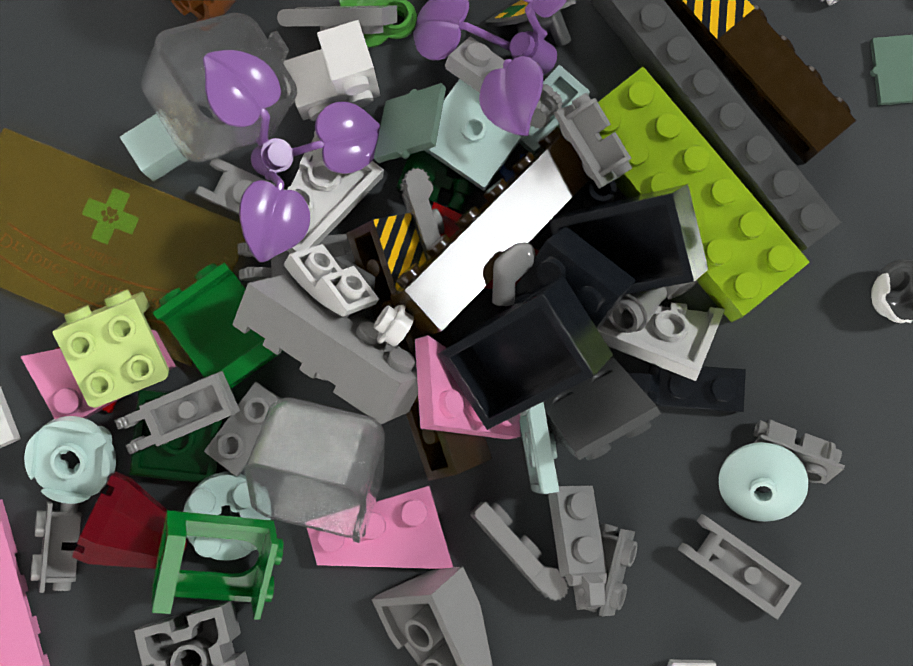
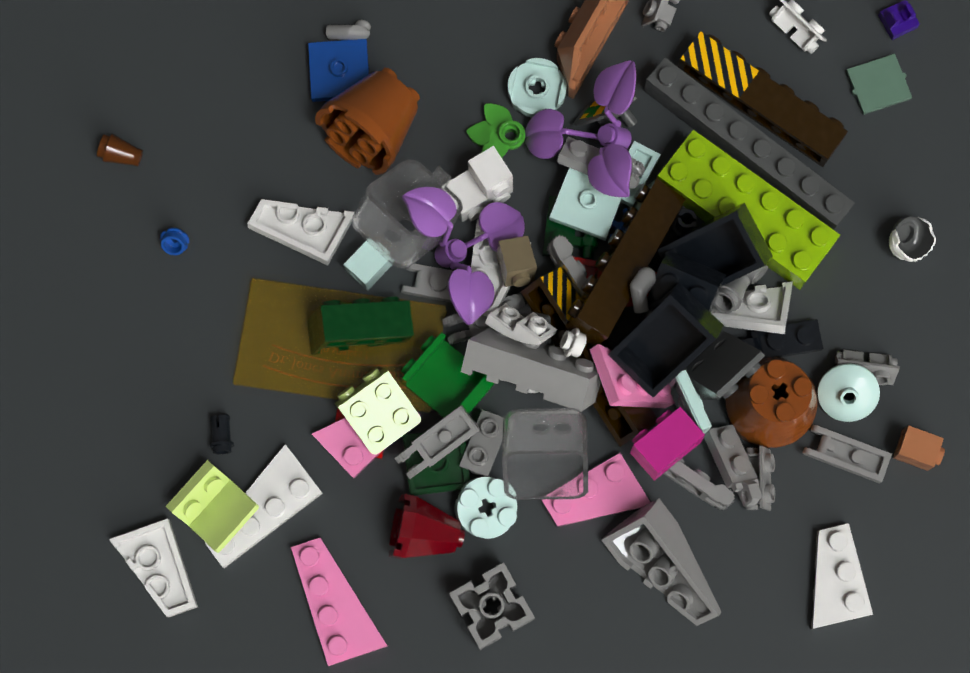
camera: 15 degrees left, 5 degrees down
light aqua plate [24,416,116,504] -> none
light grey hinge [30,501,82,593] -> none
green panel [152,510,283,620] -> none
light grey hinge [277,5,397,34] -> none
sand green piece [374,83,446,163] -> none
light grey hinge [553,93,632,189] -> none
none -> white wing [247,199,355,266]
none -> dark green wedge [307,297,414,355]
none -> dark tan brick [496,236,537,287]
none -> dark pink brick [630,407,705,481]
none -> dark orange cone [725,357,817,448]
none -> nougat brick [893,425,945,471]

